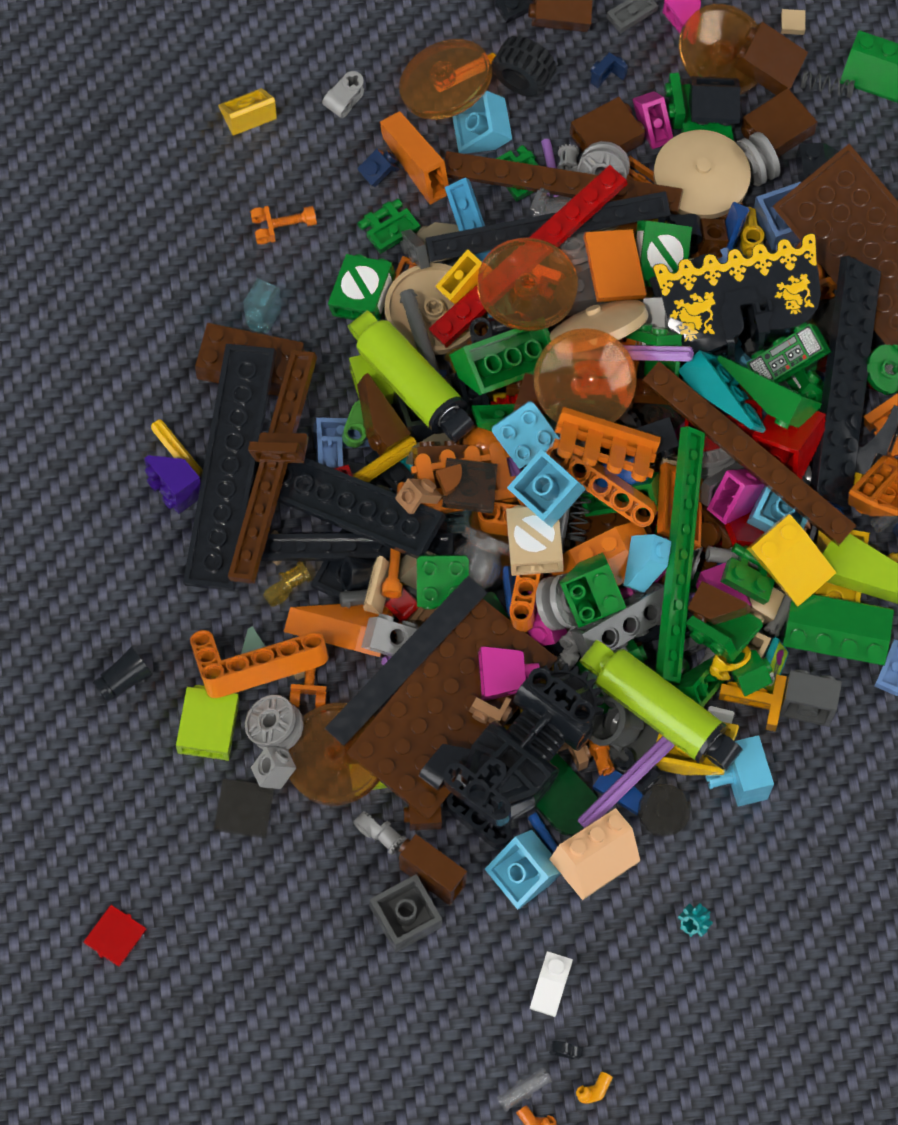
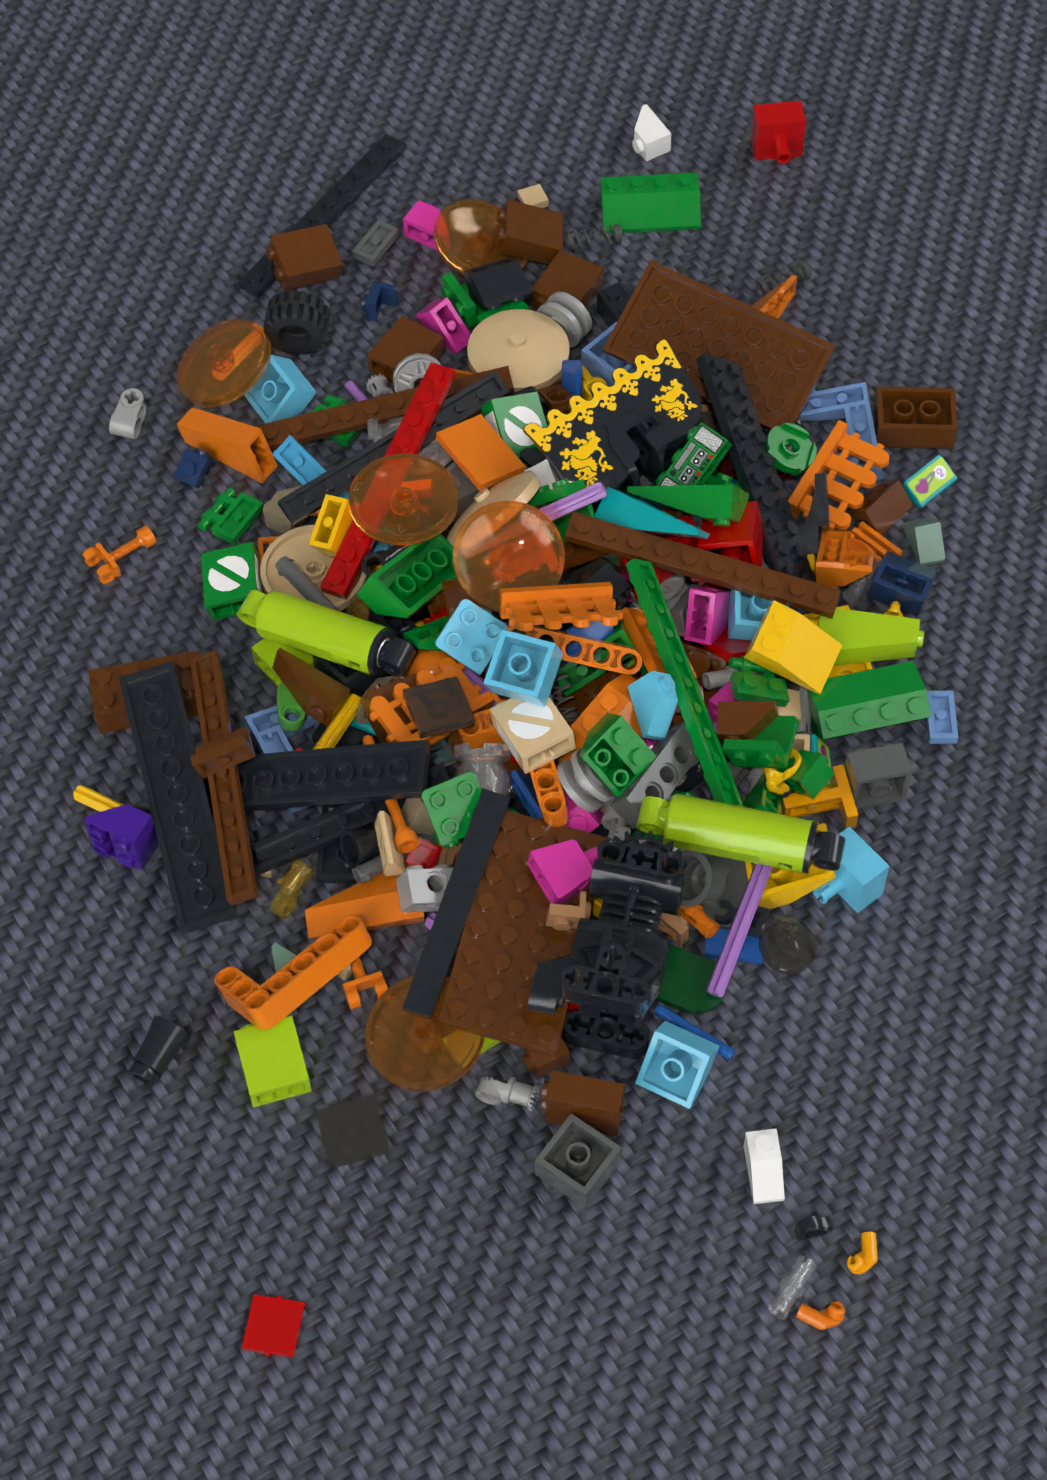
camera: 20 degrees left, 10 degrees down
yellow slope [218,88,276,136] -> none
clear light blue brick [244,278,281,334] -> none
light grey wheel [245,695,304,750] -> none
light grey brick [251,746,296,789] -> none
medium nougat bracket [396,478,442,514] -> none
dark grey plate [400,229,430,269] -> none
dark orange tile [435,464,462,496] -> none
light nougat slope [549,808,640,900] -> none
teal gear [678,903,713,937] -> none

